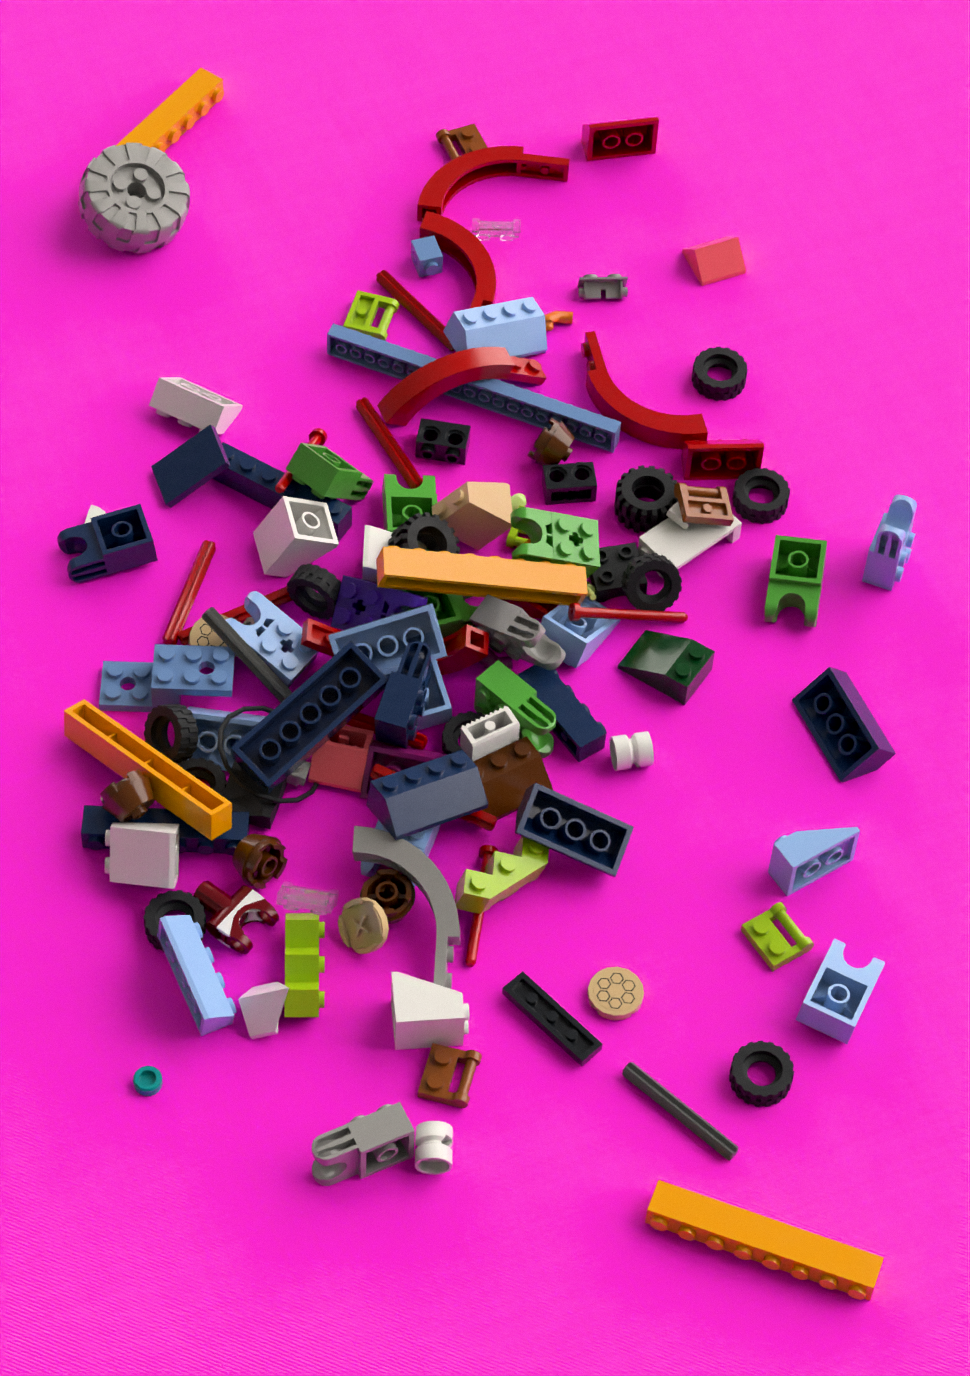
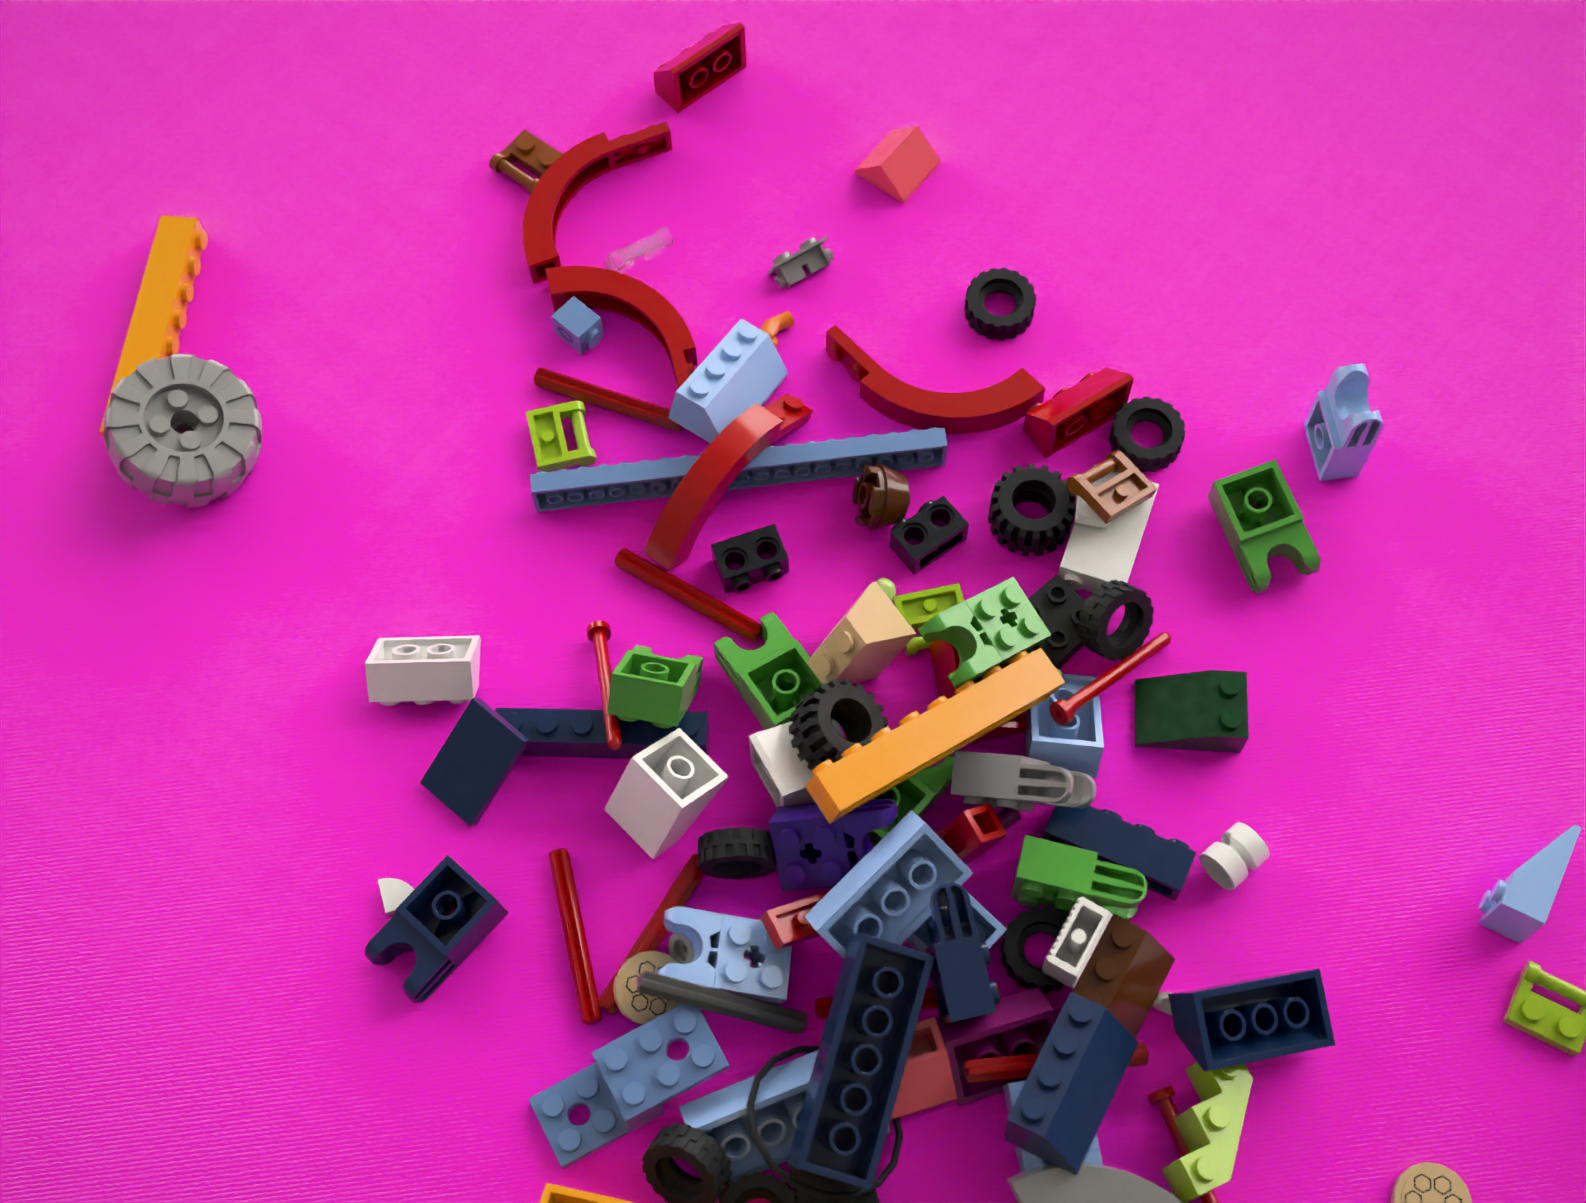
camera: 25 degrees left, 10 degrees up
dark blue slope [792,667,896,782] -> none

